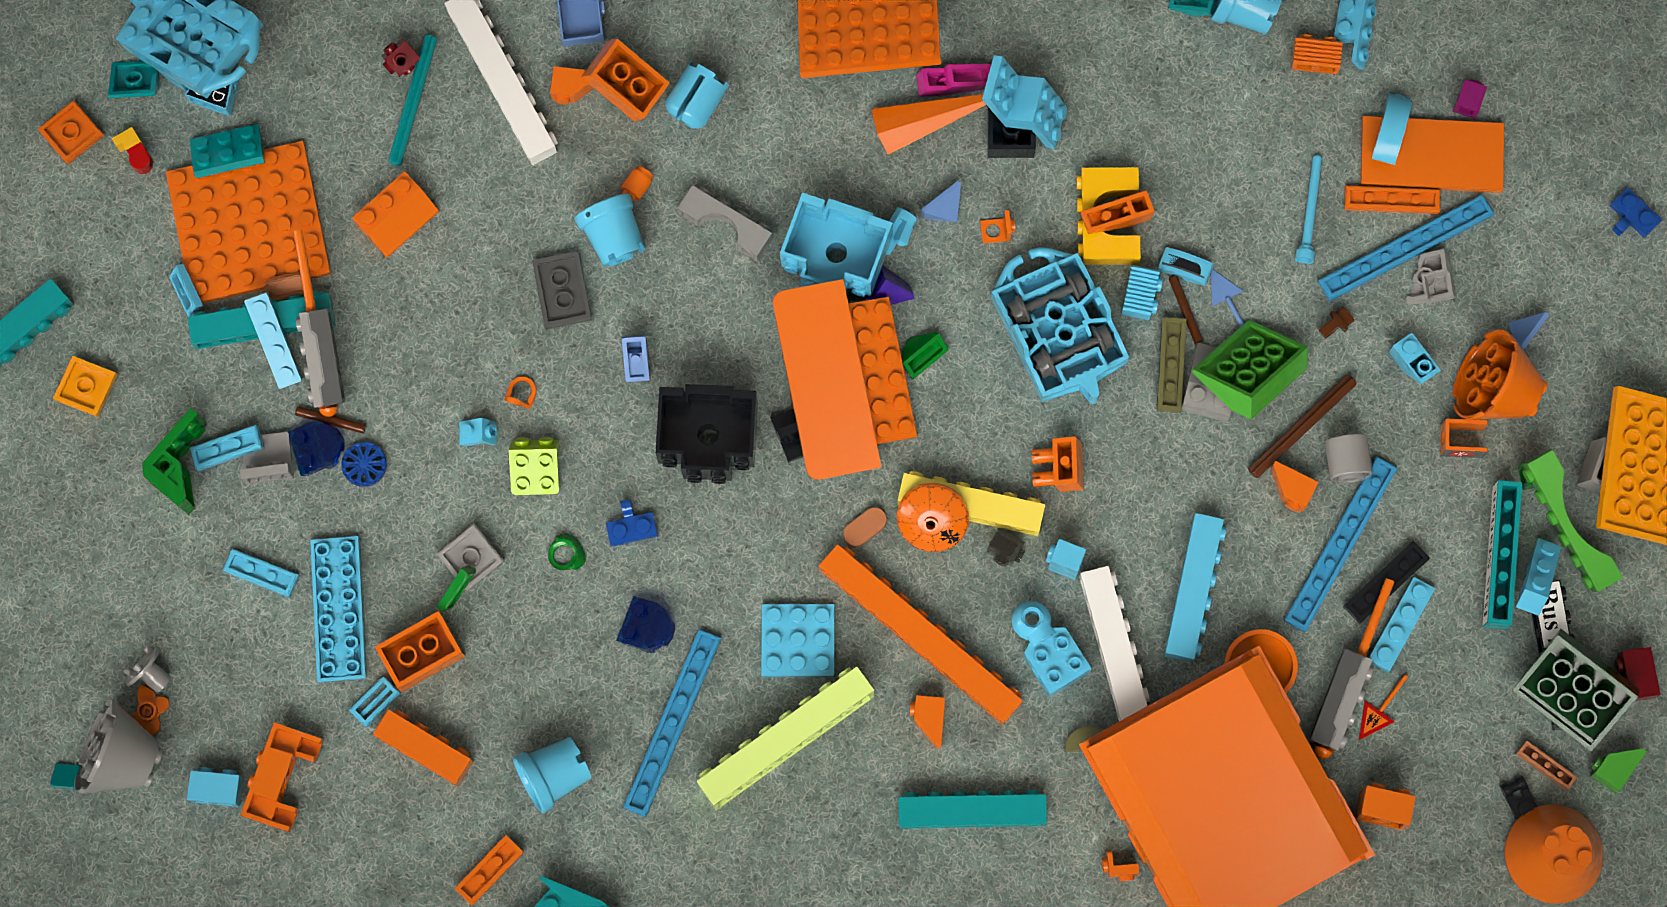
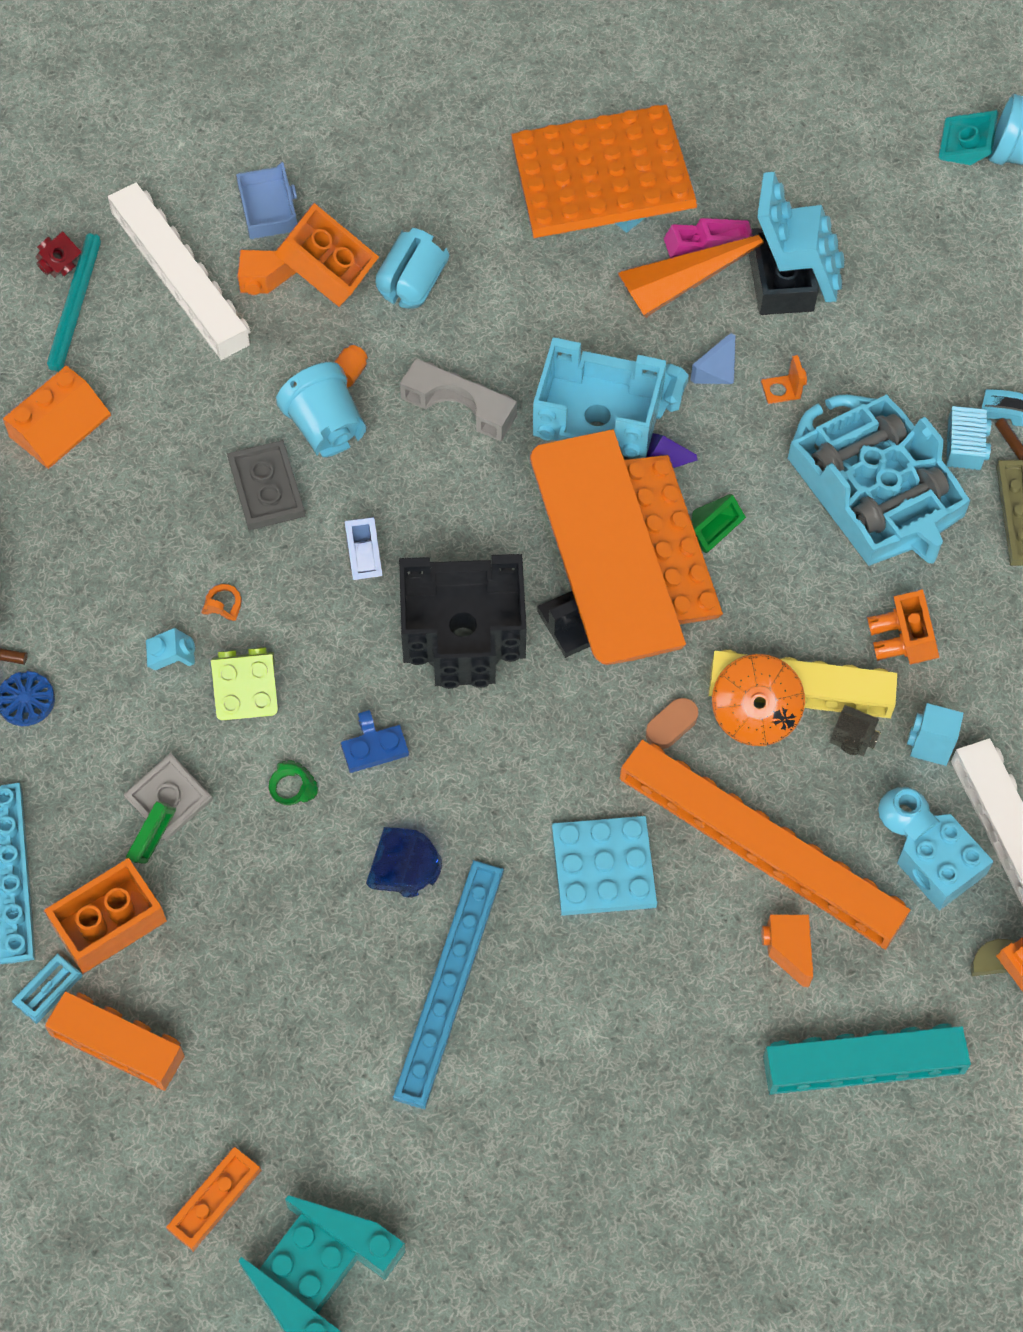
camera: 10 degrees left, 15 degrees down
medium azure piece [513,737,591,814] -> none
yellowish green brick [697,667,874,810] -> none
yellow arch [1076,167,1141,265] -> none
orange slope [1080,190,1155,234] -> none

